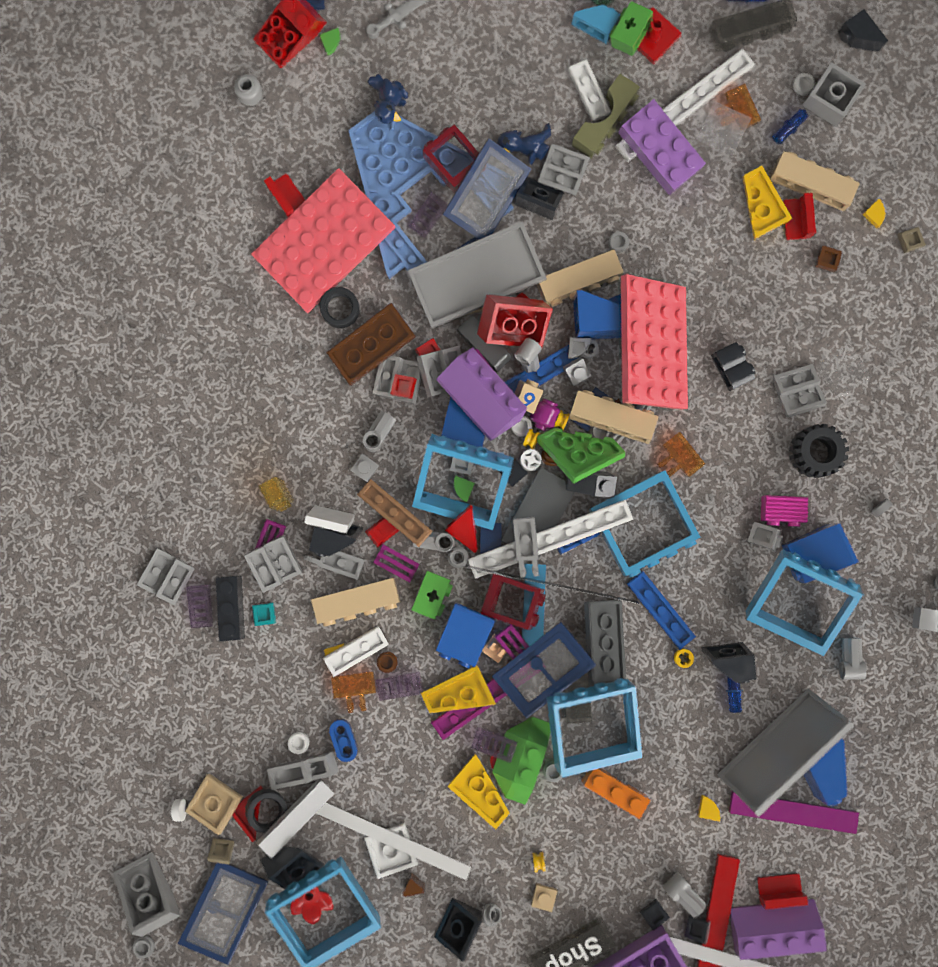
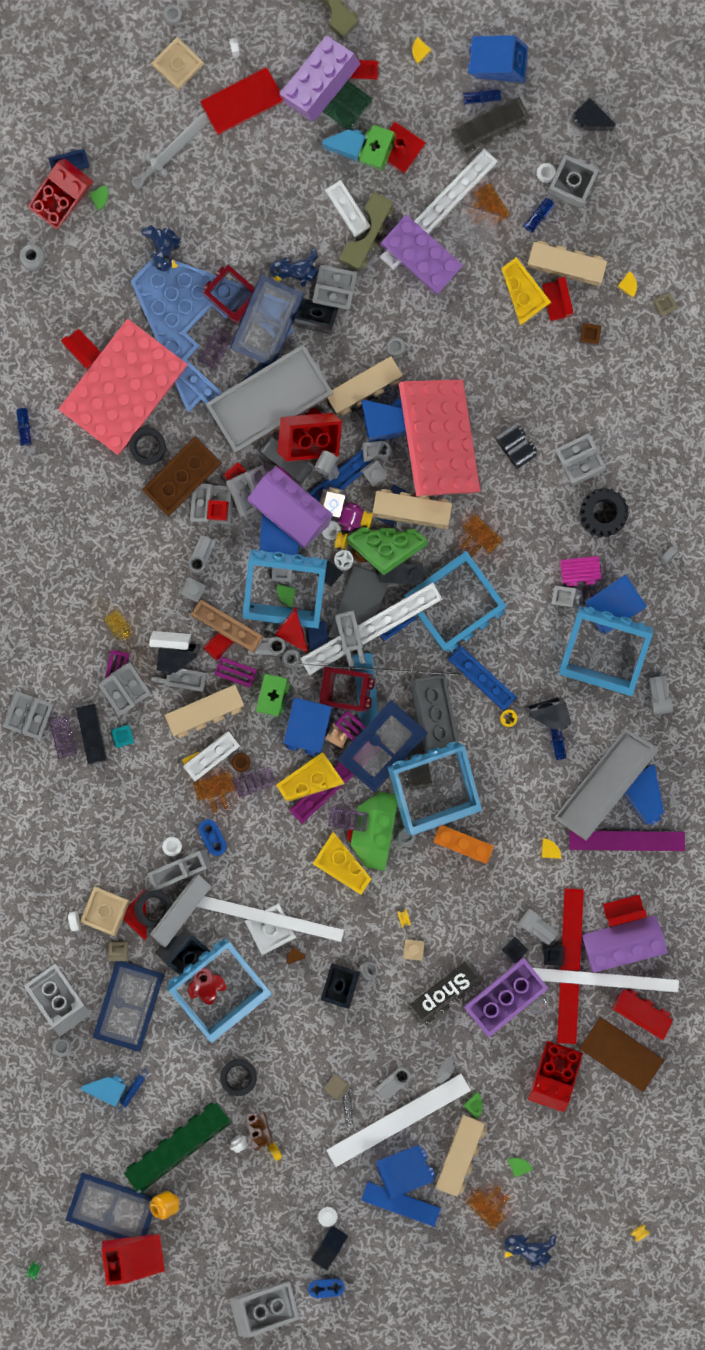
camera: 10 degrees left, 0 degrees up
none -> clear blue axle [16,408,32,446]

